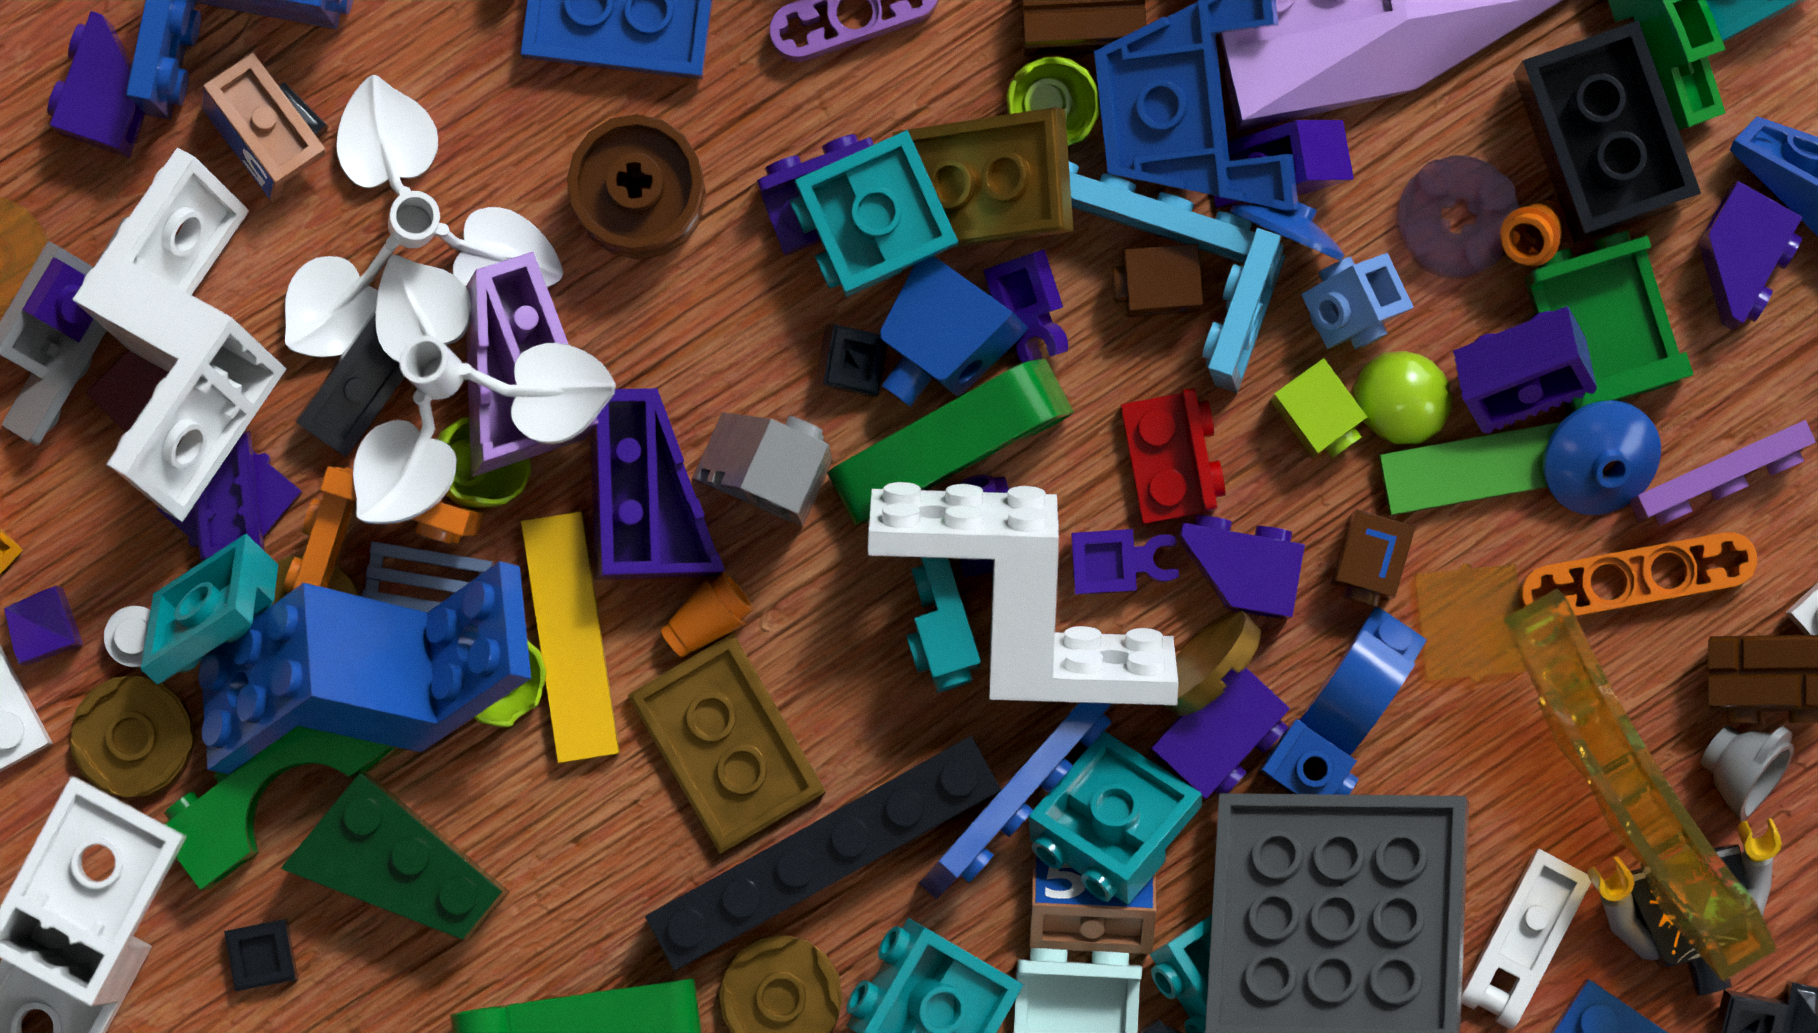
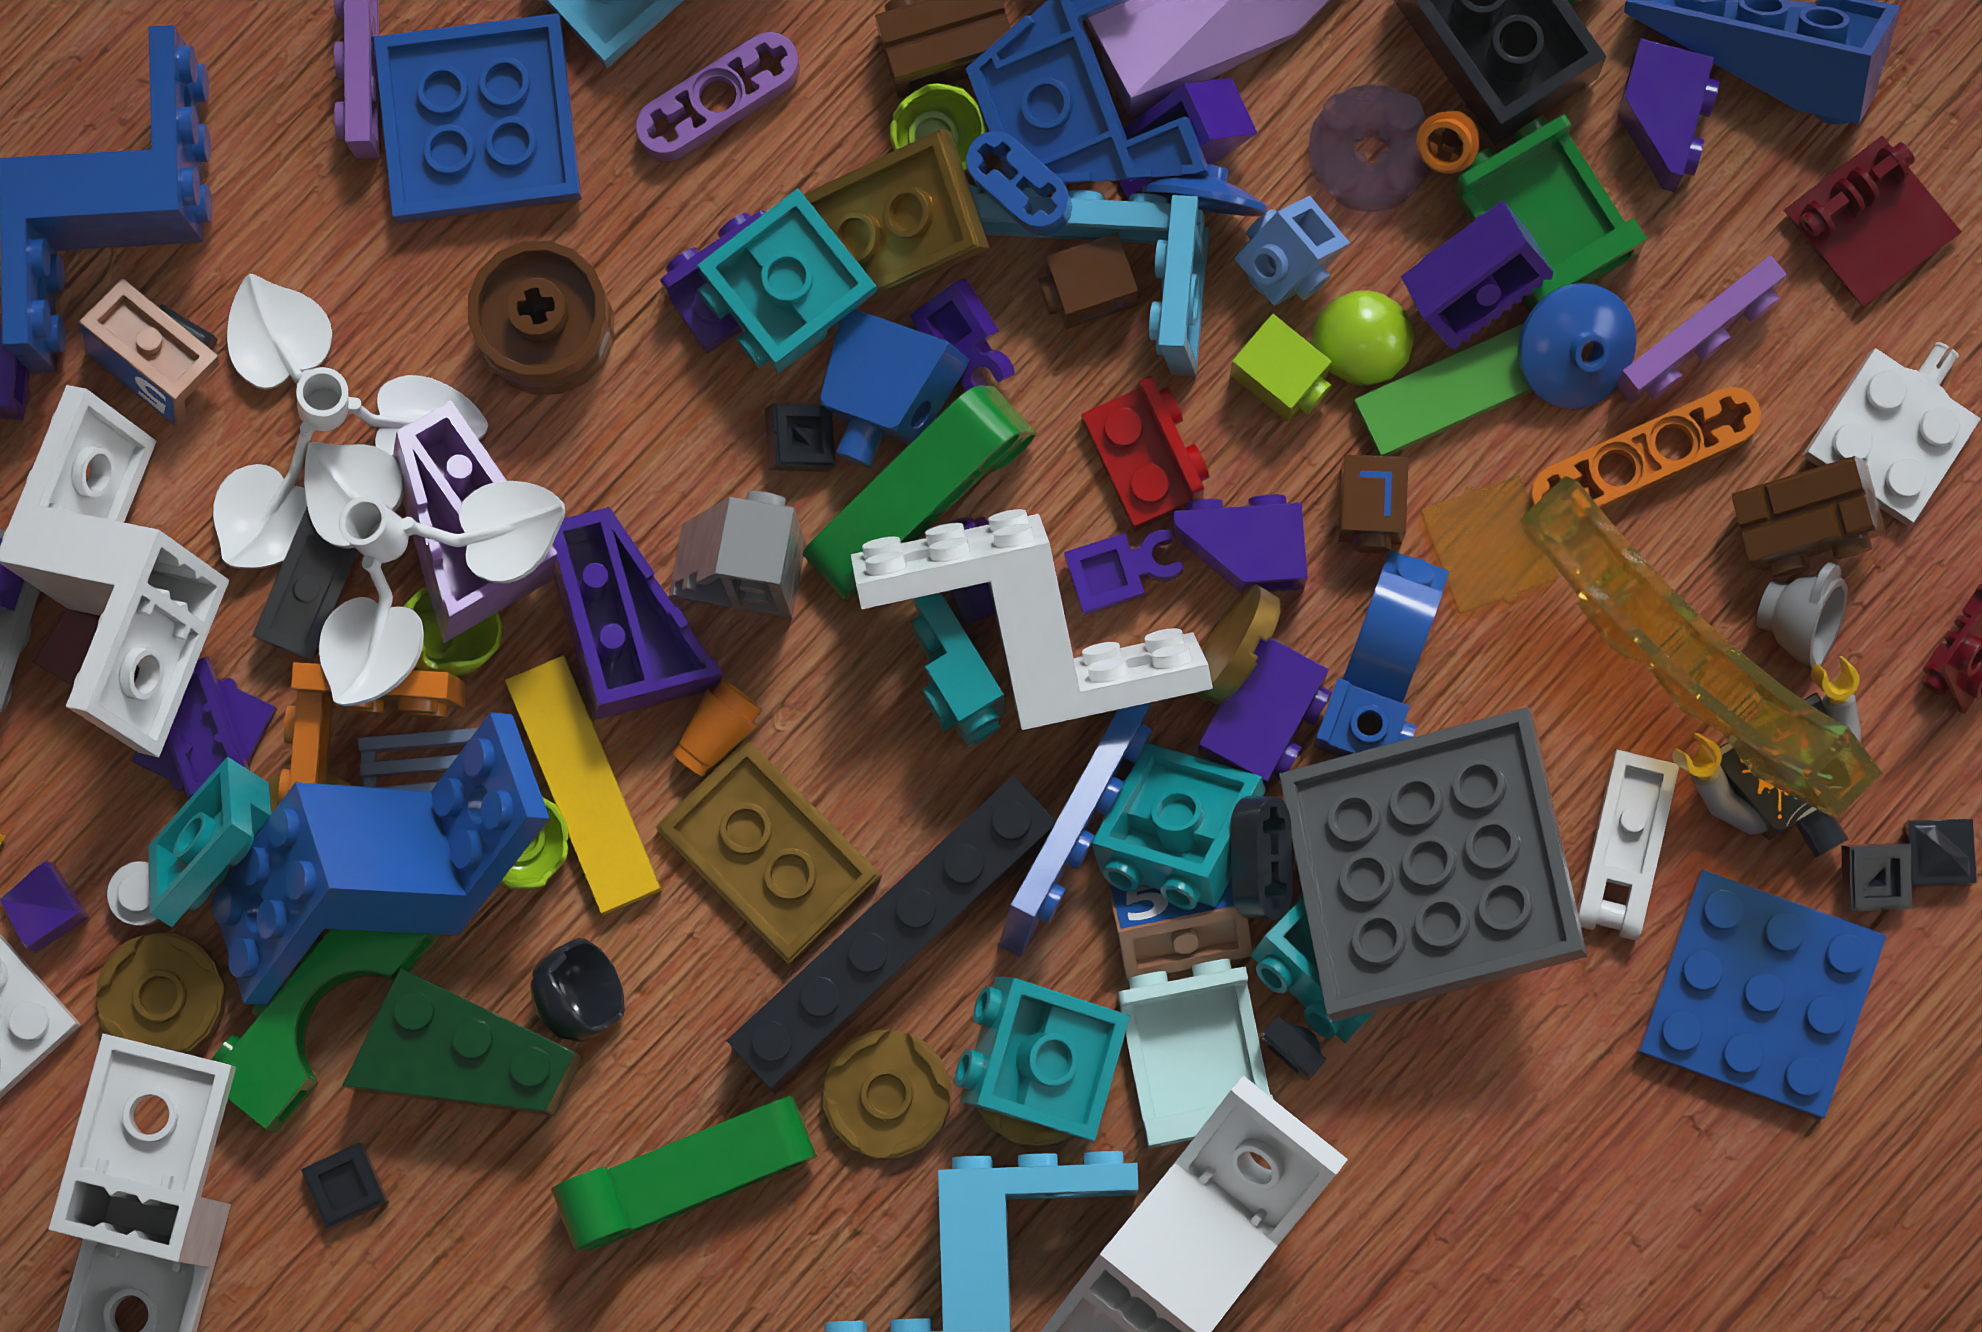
camera: 10 degrees left, 5 degrees down
none -> black hair [530,938,625,1042]
none -> blue beam [966,131,1072,236]
none -> black beam [1230,796,1293,920]

